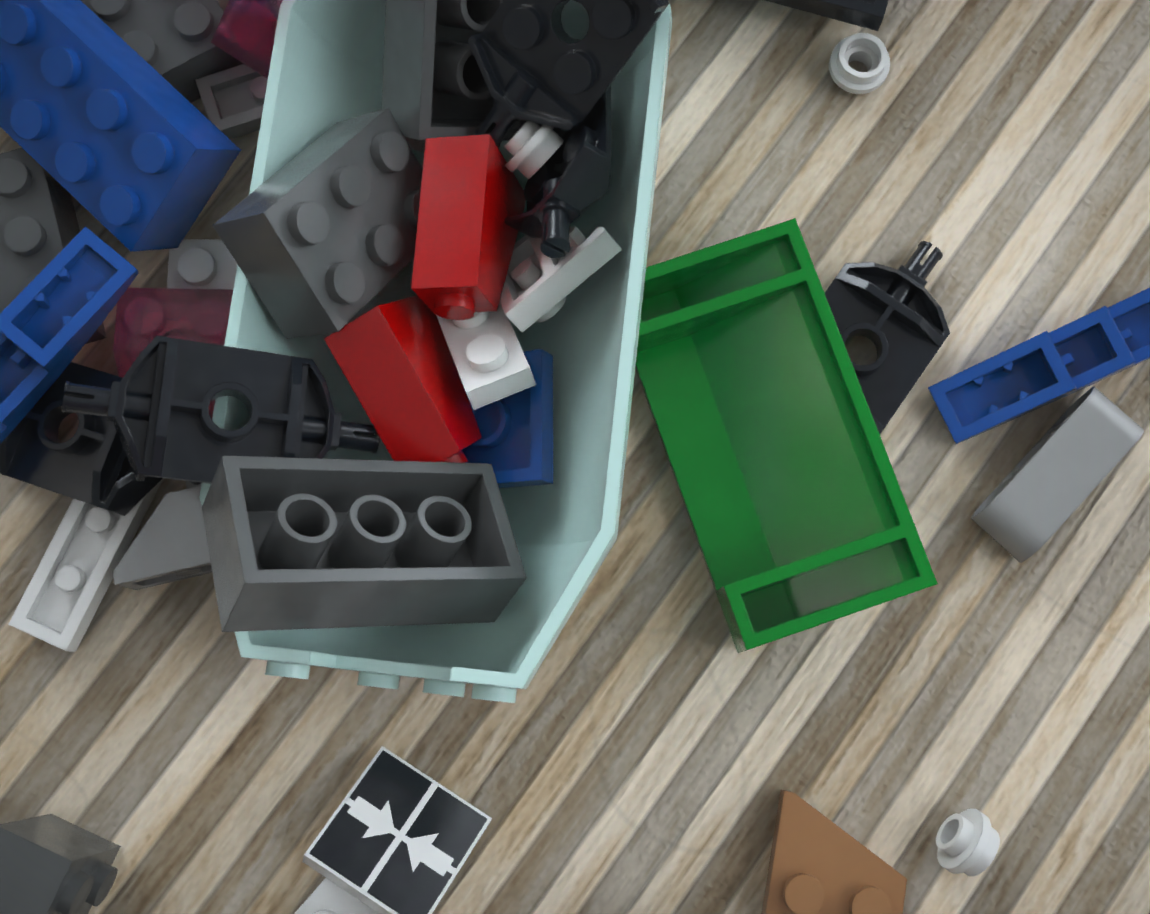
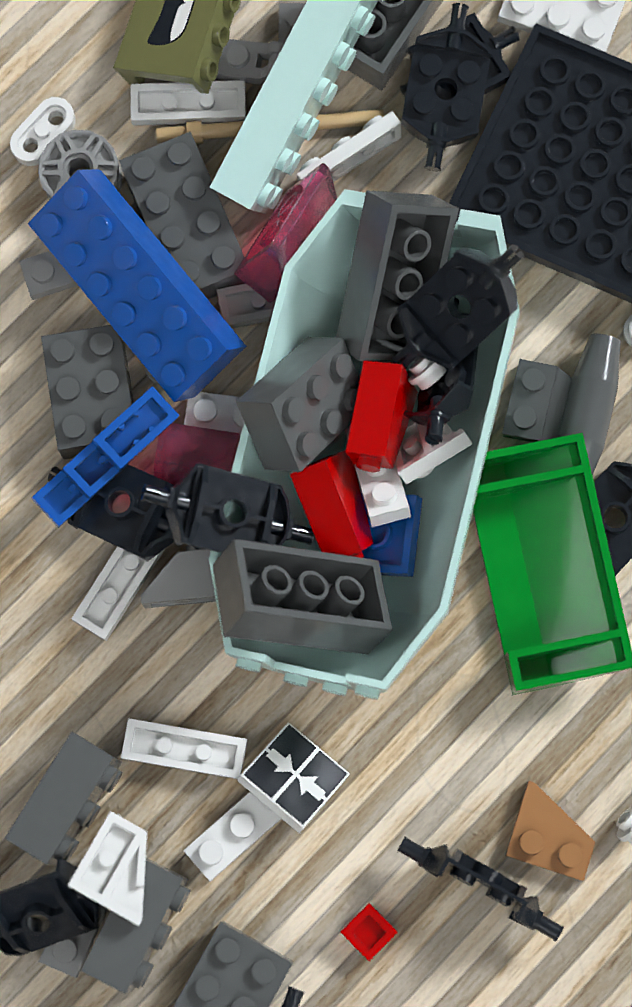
camera: 10 degrees right, 0 degrees up
none -> white plate [121,718,248,779]
none -> dark grey plate [502,333,621,476]

